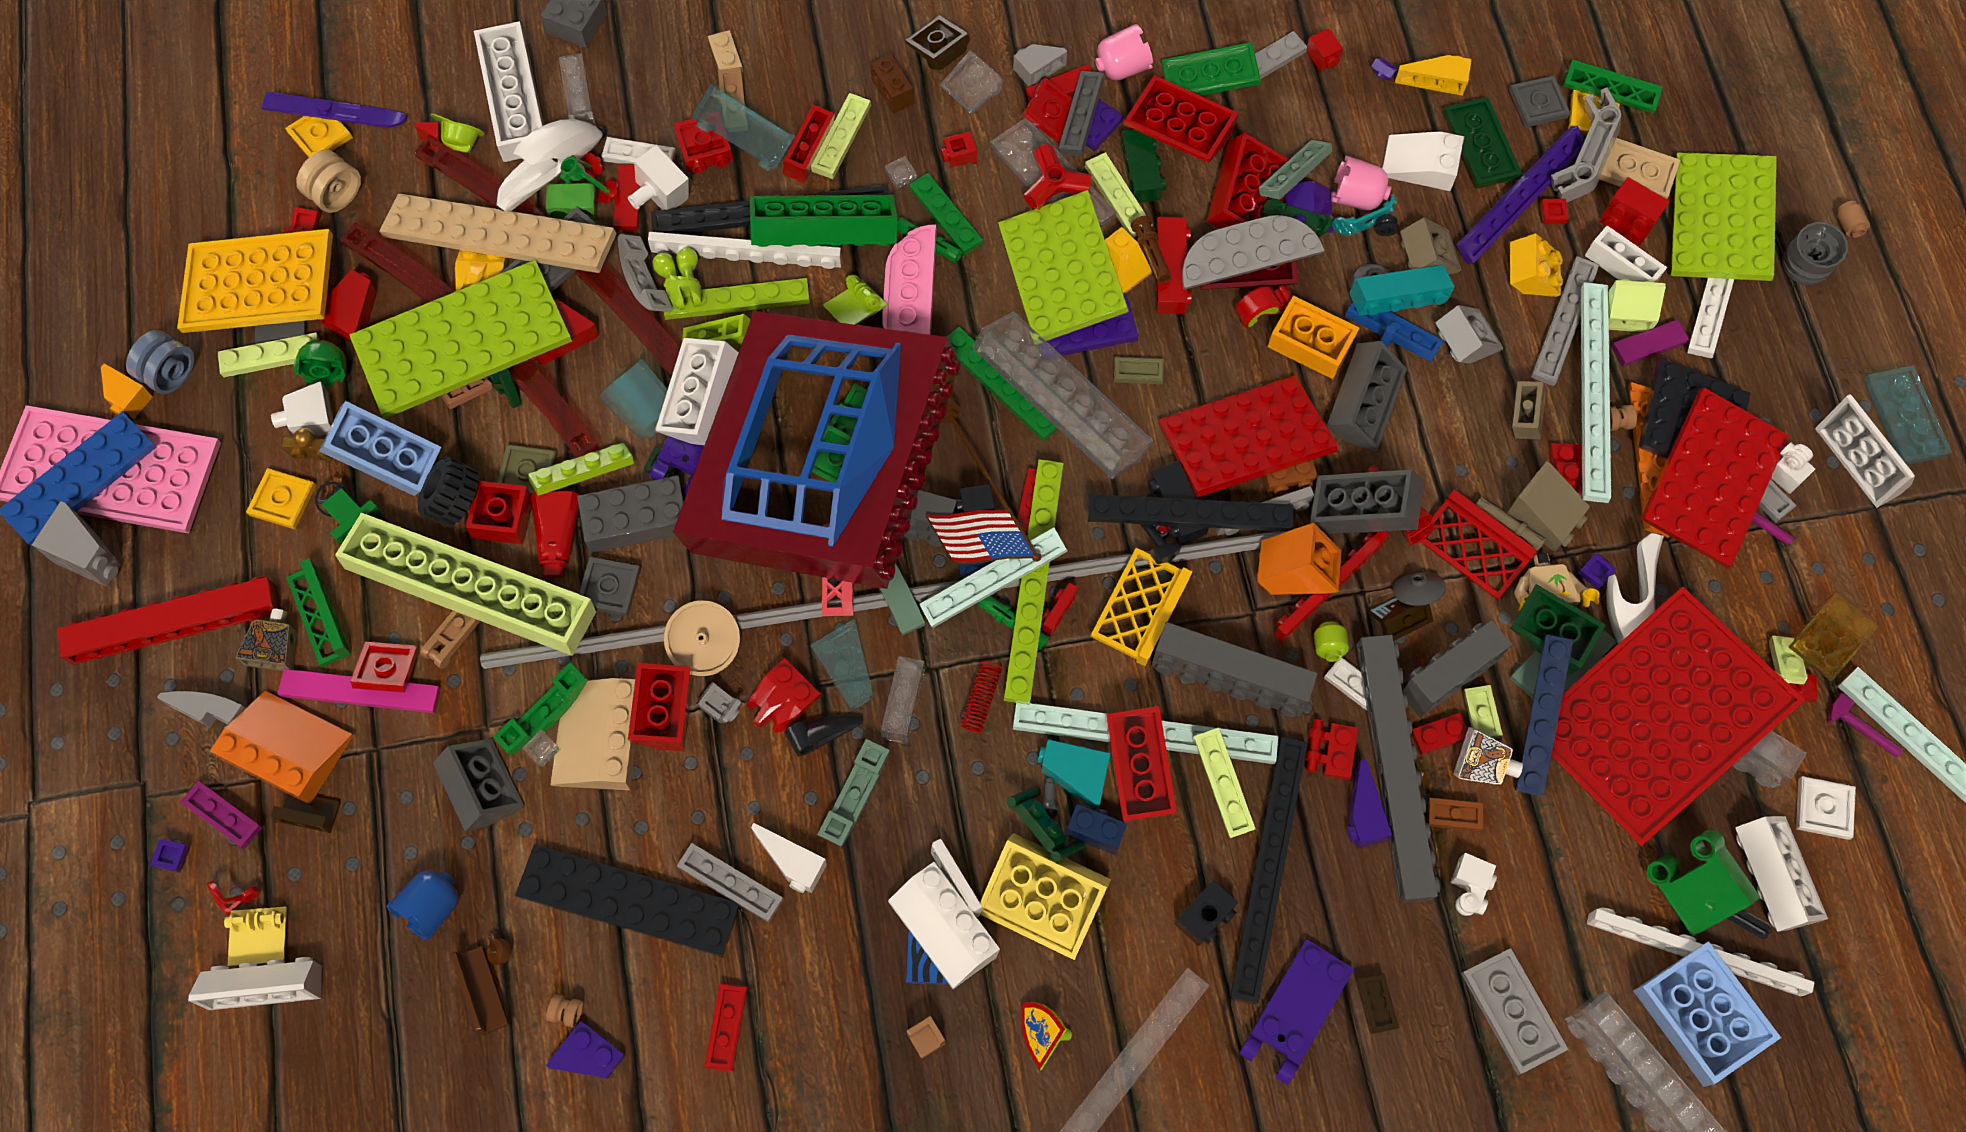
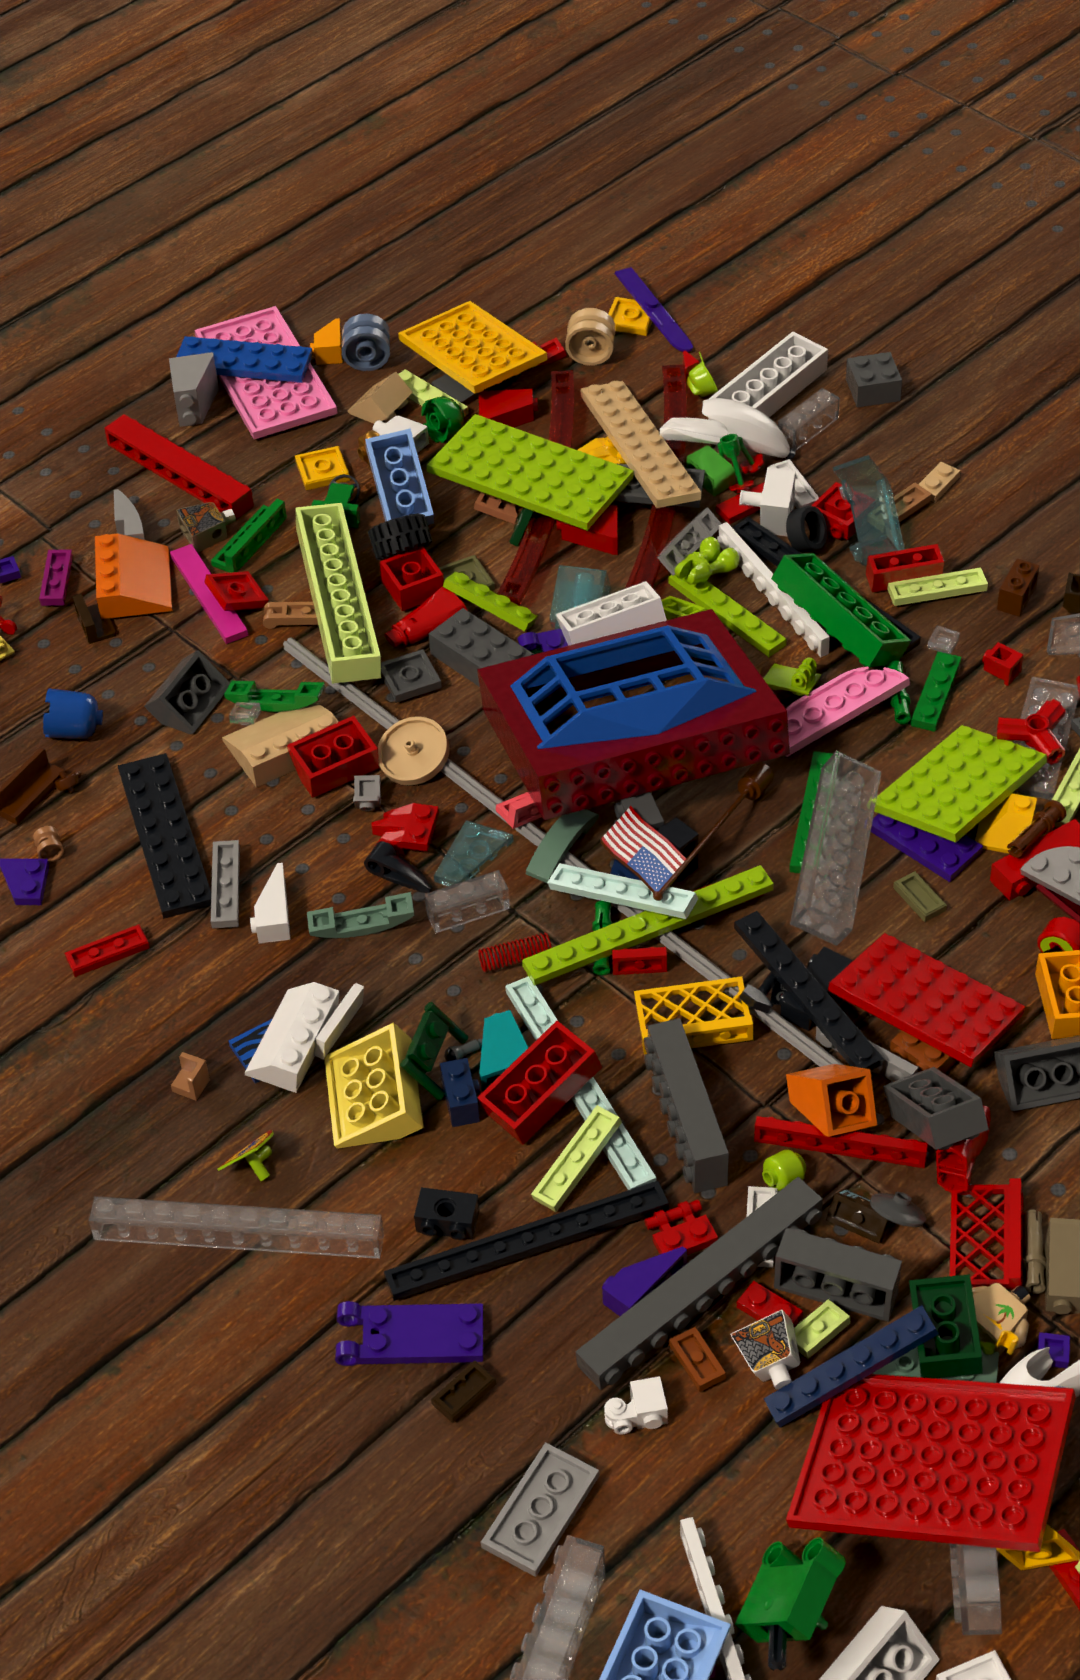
camera: 60 degrees right, 20 degrees down
none -> tan slope [348,372,413,424]
none -> black tyre [786,506,828,553]

